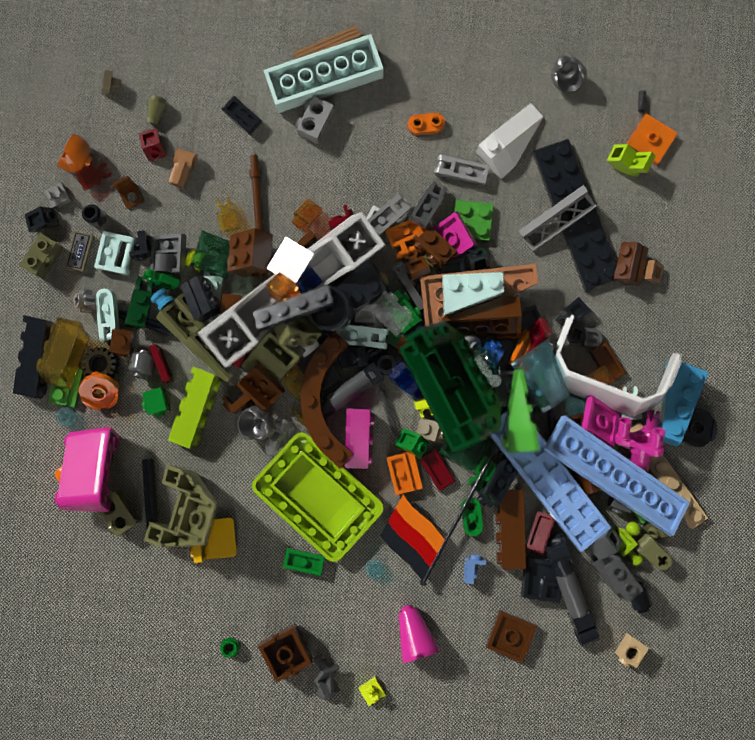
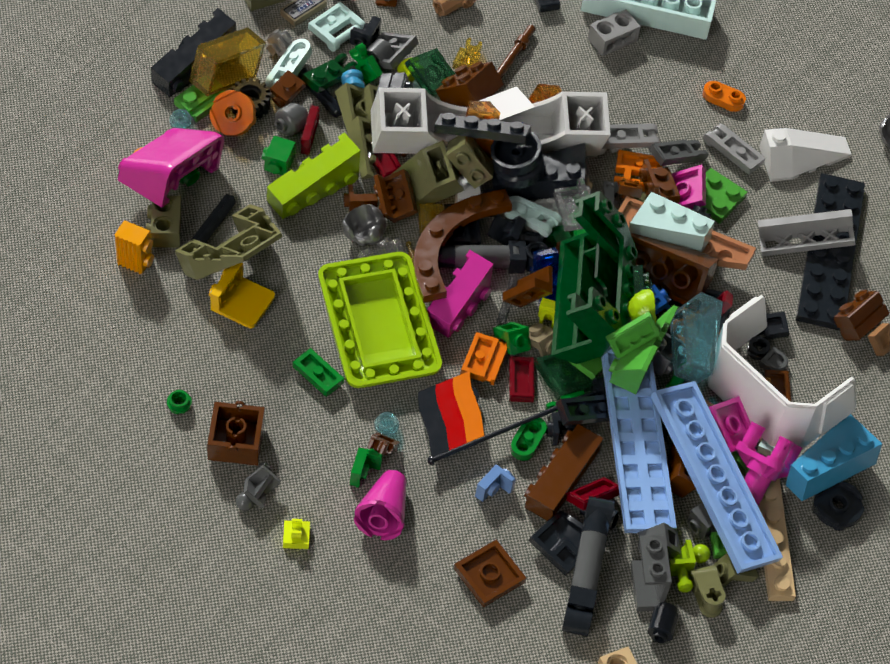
camera: 30 degrees right, 30 degrees down
none -> light orange brick [114,220,154,274]
none -> green bracket [349,447,383,488]
none -> reddish brown plate [367,432,401,455]
none -> reddish brown panel [503,266,553,308]
none -> bright green plate [606,312,661,359]
none -> lime piece [628,289,656,323]

